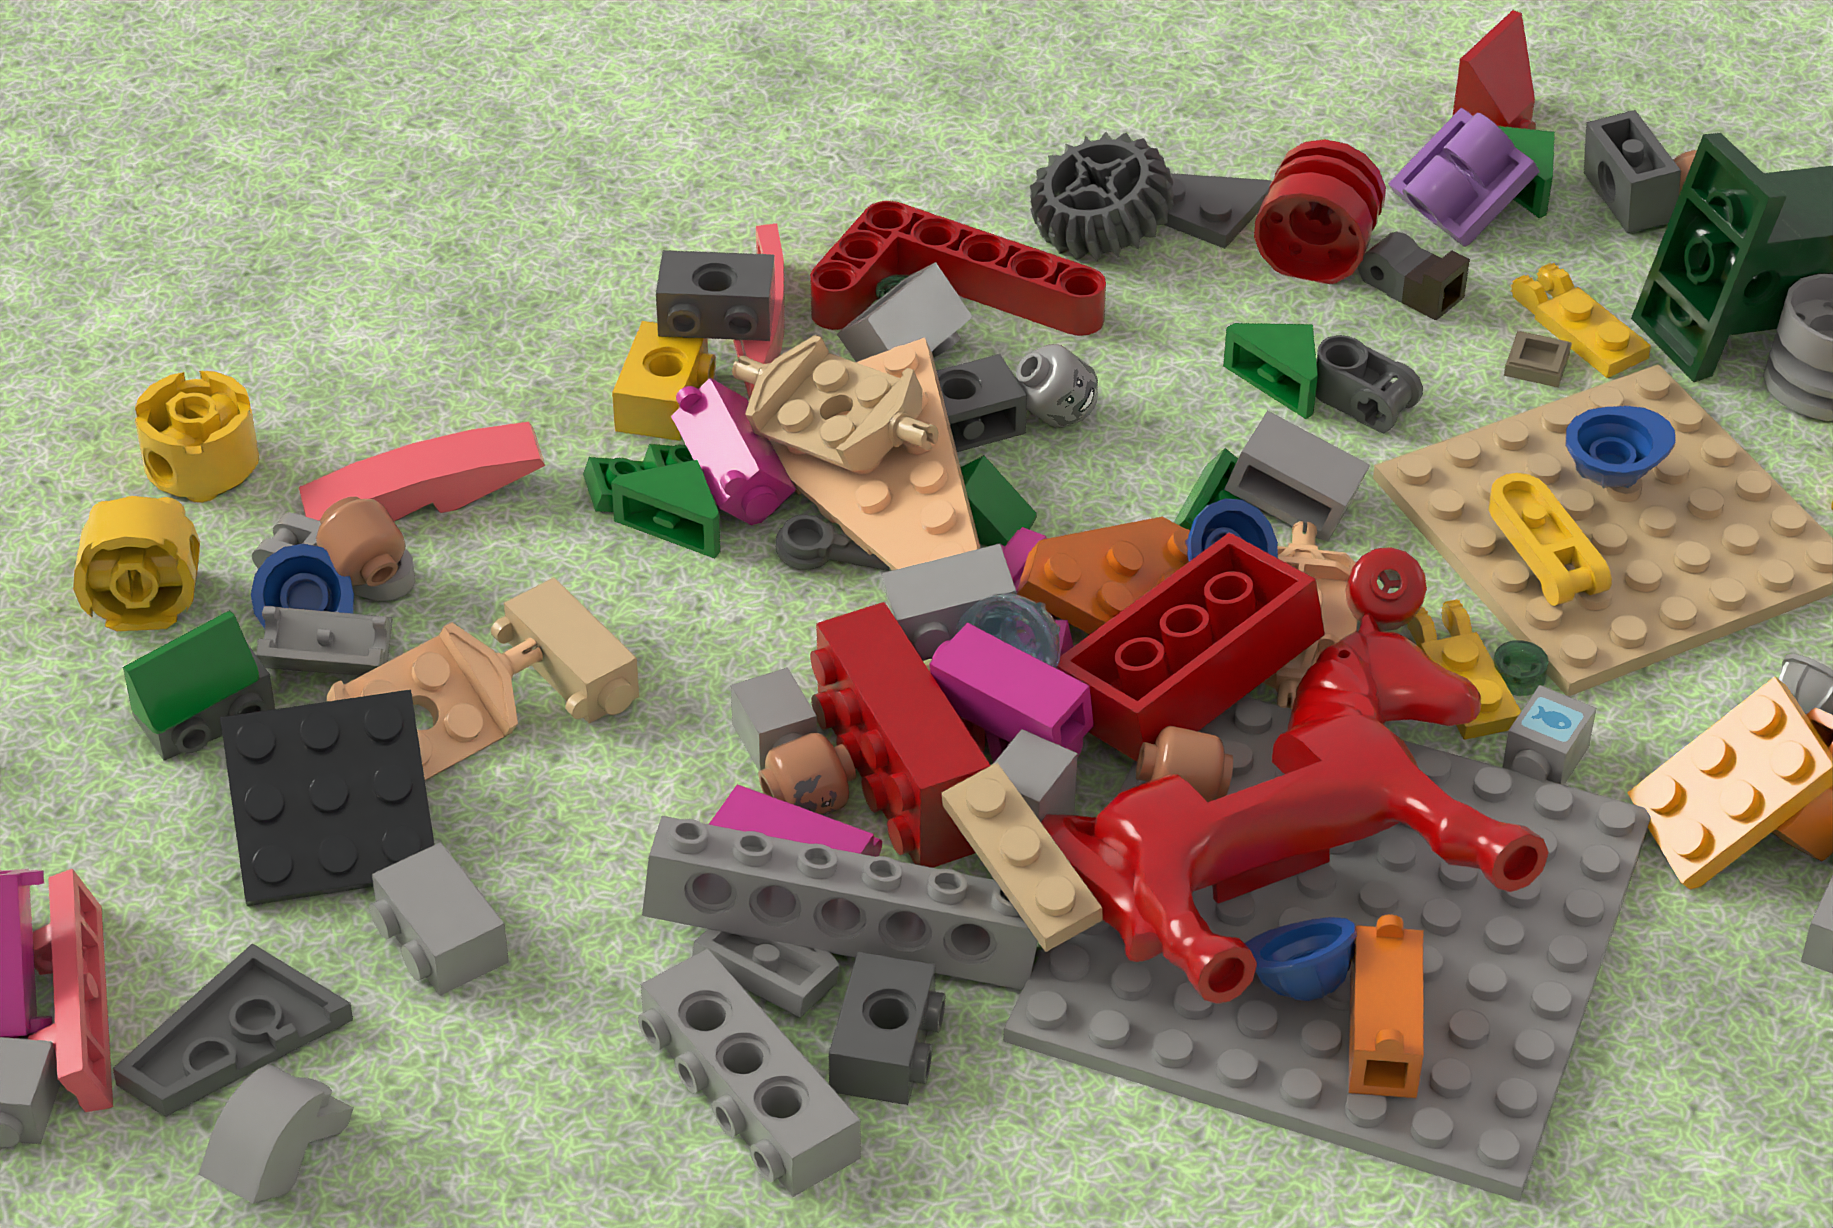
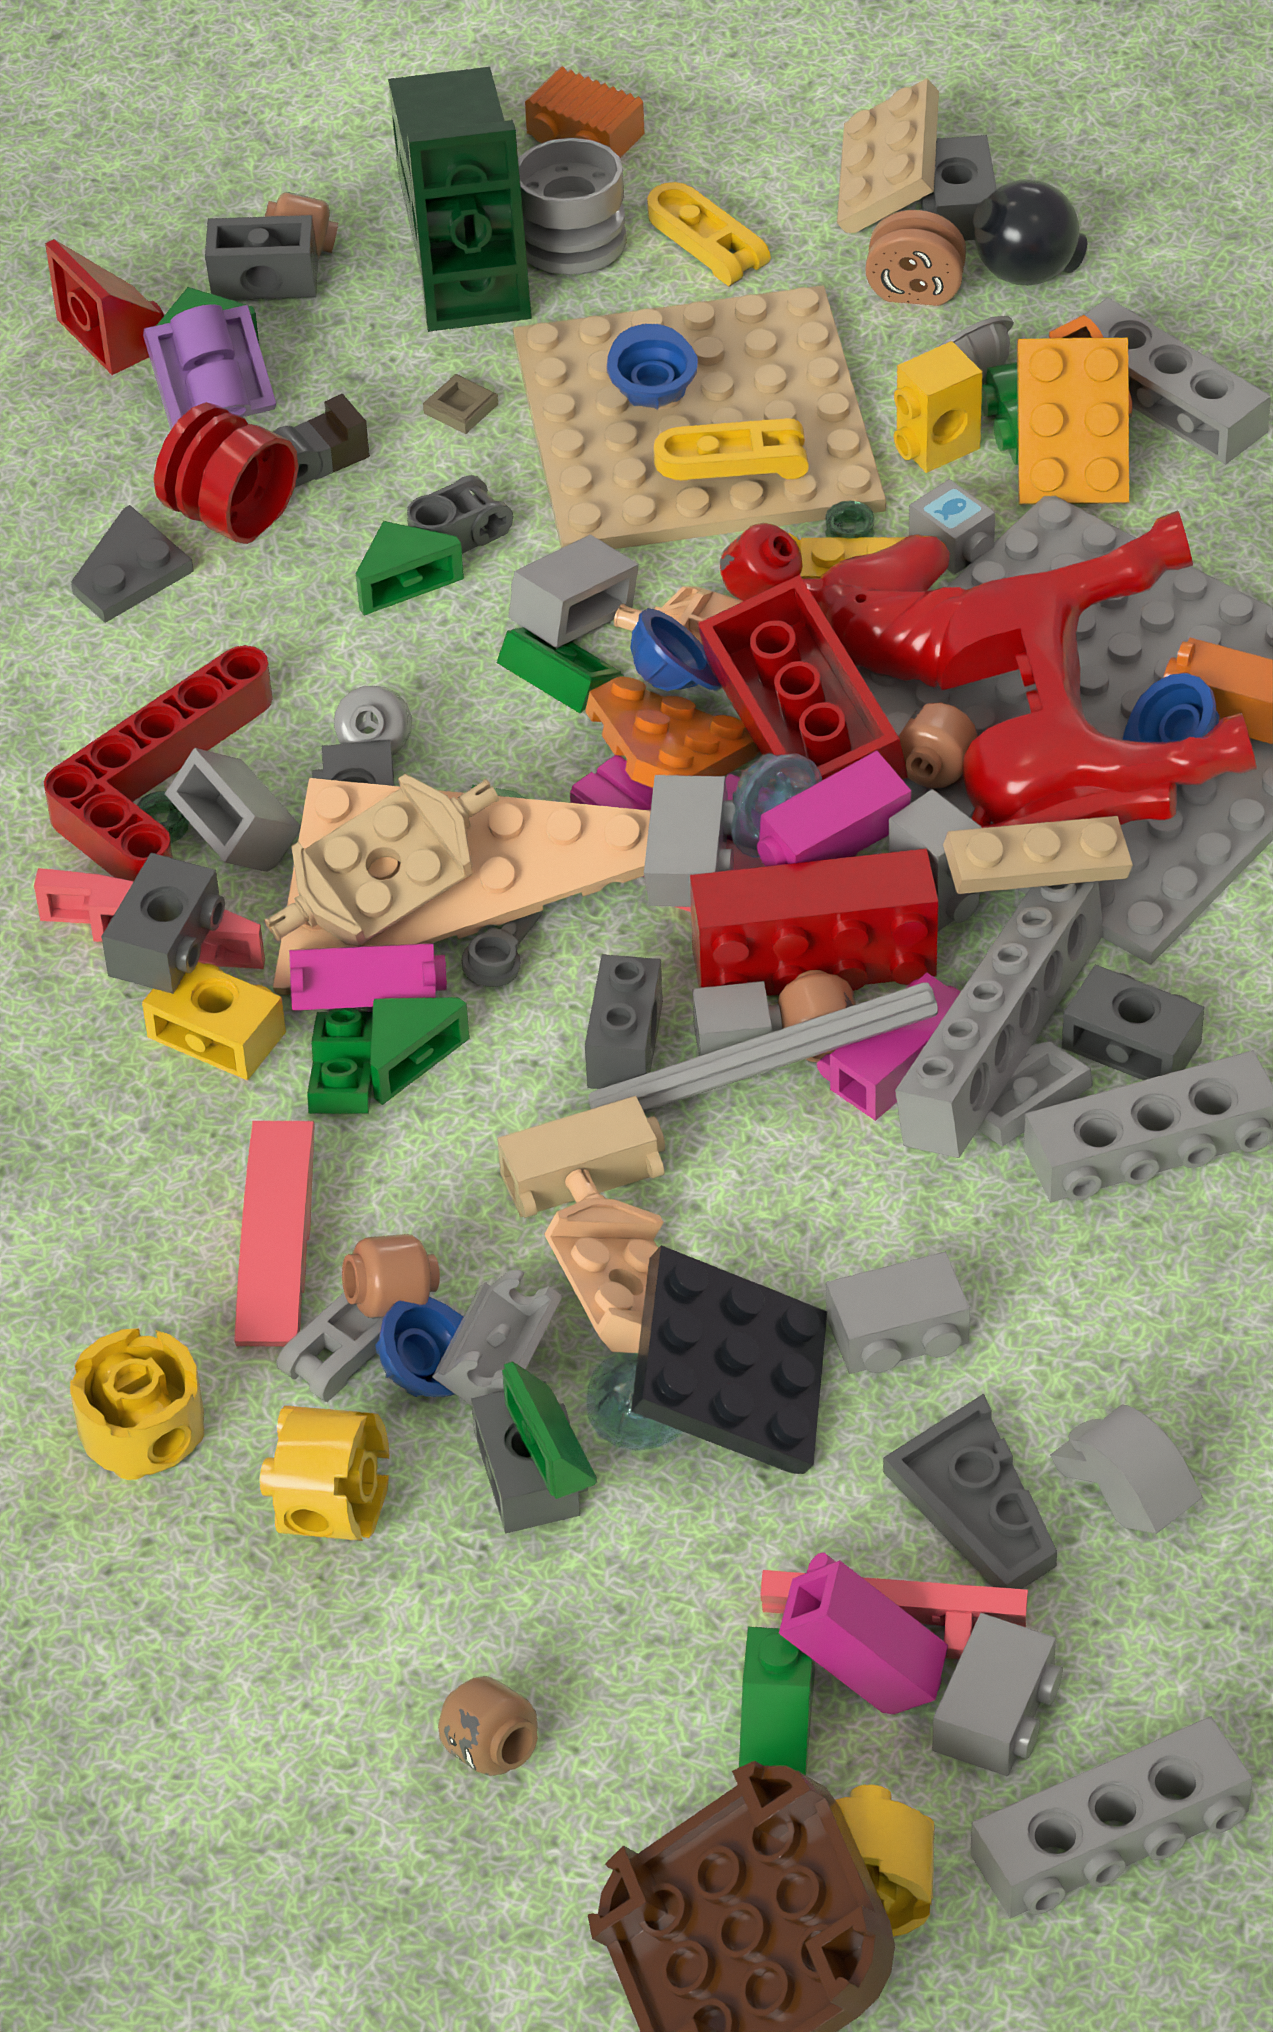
camera: 70 degrees left, 5 degrees up
dark grey gear [1030,132,1174,261] -> none
yellow hinge [1510,263,1651,378] -> none
none -> dark grey brick [585,954,663,1089]
none -> light grey axle [588,982,938,1112]
none -> yellow brick [894,341,982,473]

